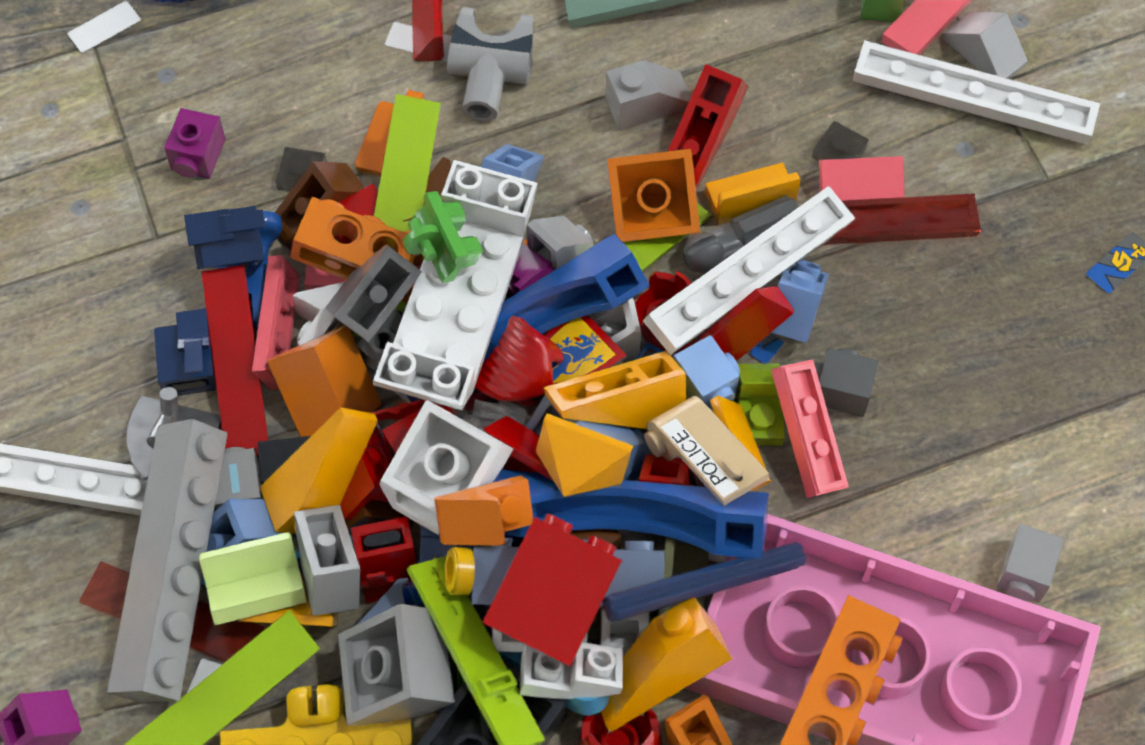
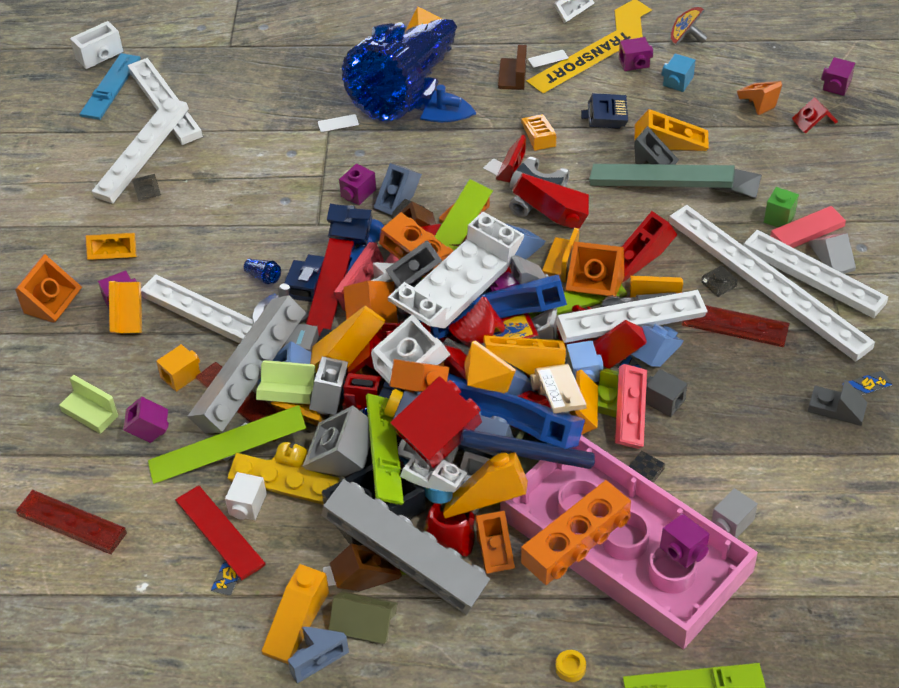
camera: 25 degrees right, 15 degrees down
bright green hips [403,191,483,283] -> none
light grey slope [605,60,691,131] -> none
coral tile [819,156,905,201] -> none
none -> light orange brick [156,344,201,392]
none -> clear blue cone [244,258,281,284]
none -> sand blue slope [374,163,422,216]
none -> red slope [513,173,589,229]
none -> light orange panel [542,228,579,283]
none -> tile [629,451,665,483]
none -> magenta brick [660,513,710,568]
none -> white plate [669,205,875,362]
none -> dark grey slope [808,380,867,426]

